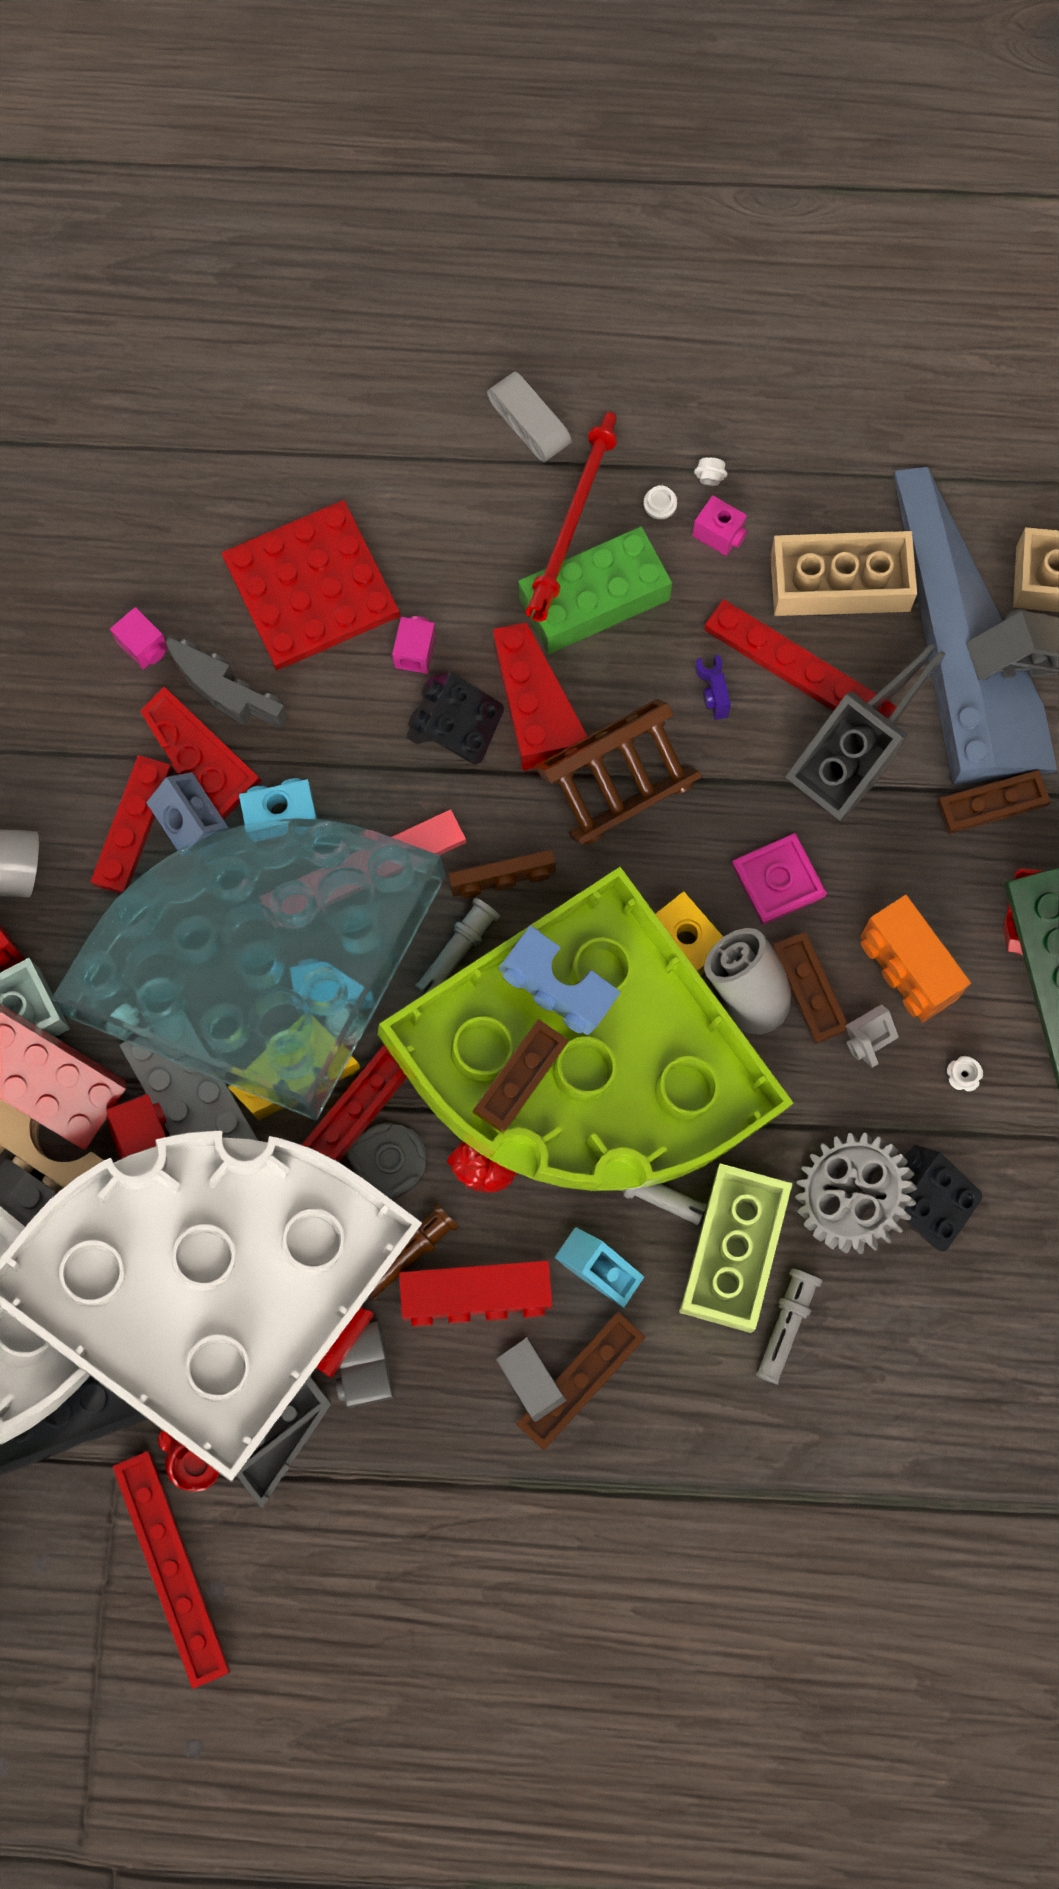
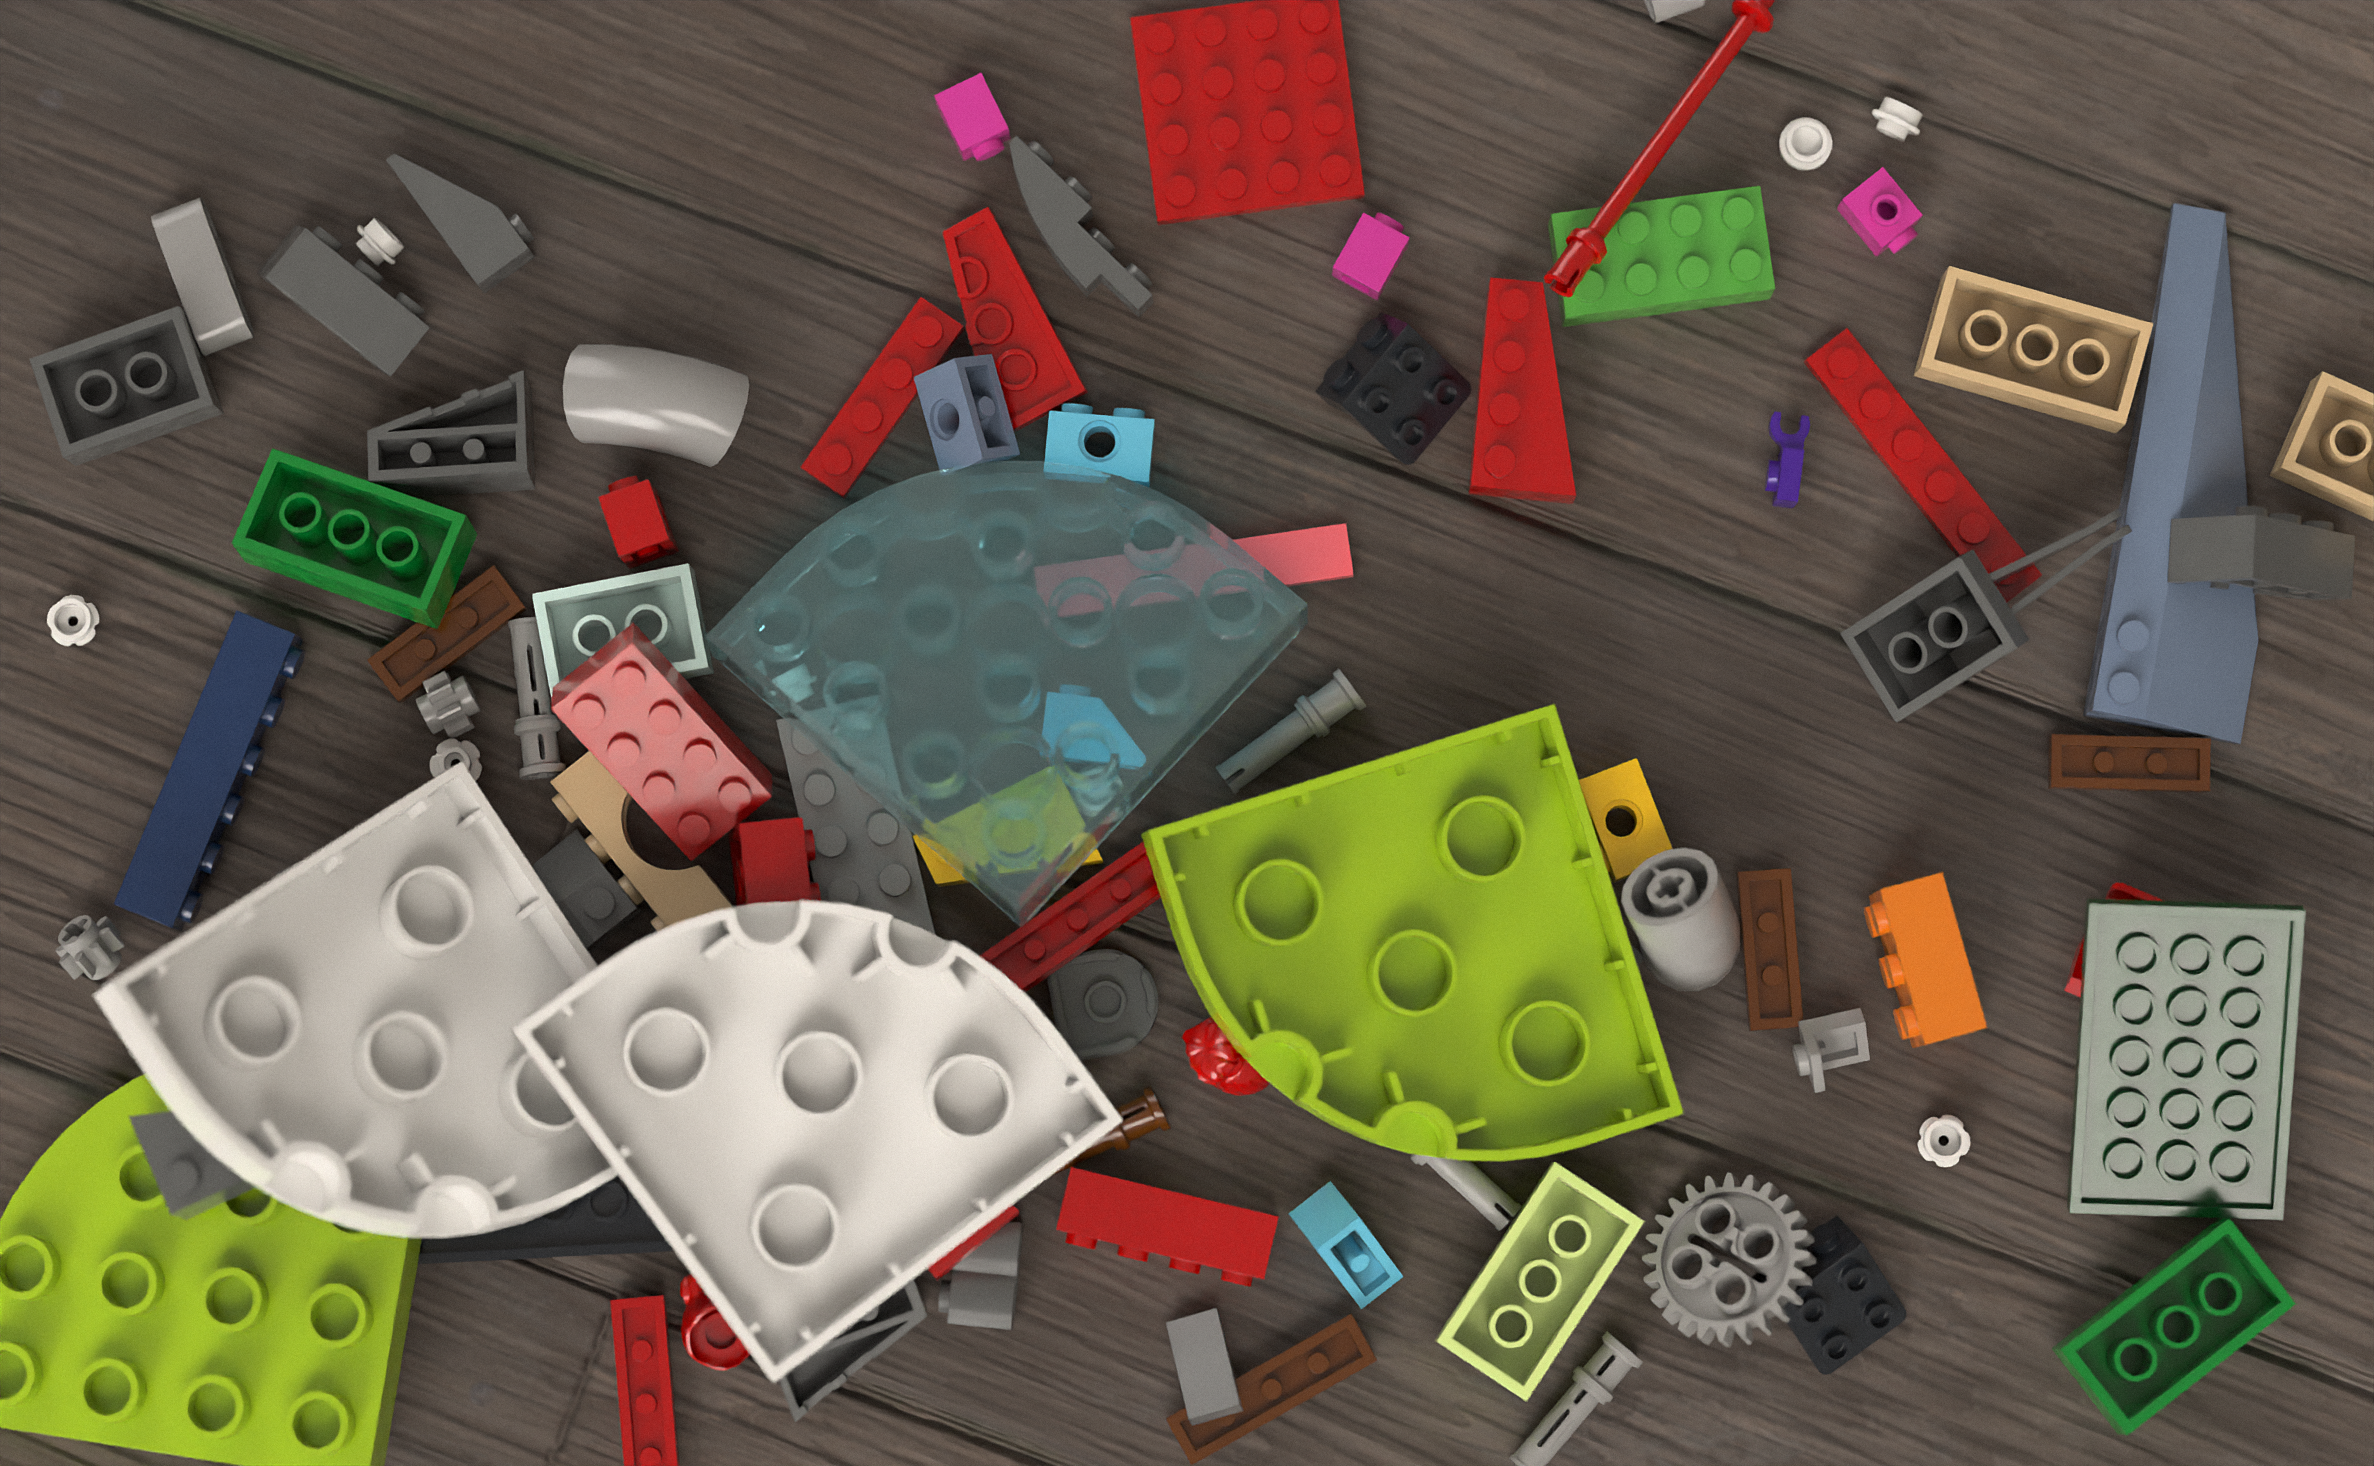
camera: 20 degrees right, 10 degrees up
reddish brown plate [448,850,556,898] -> none
reddish brown plate [473,1019,569,1134] -> none
medium blue arch [498,925,621,1035] -> none
reddish brown fence [535,699,702,845] -> none
dark pink tile [731,833,827,926] -> none

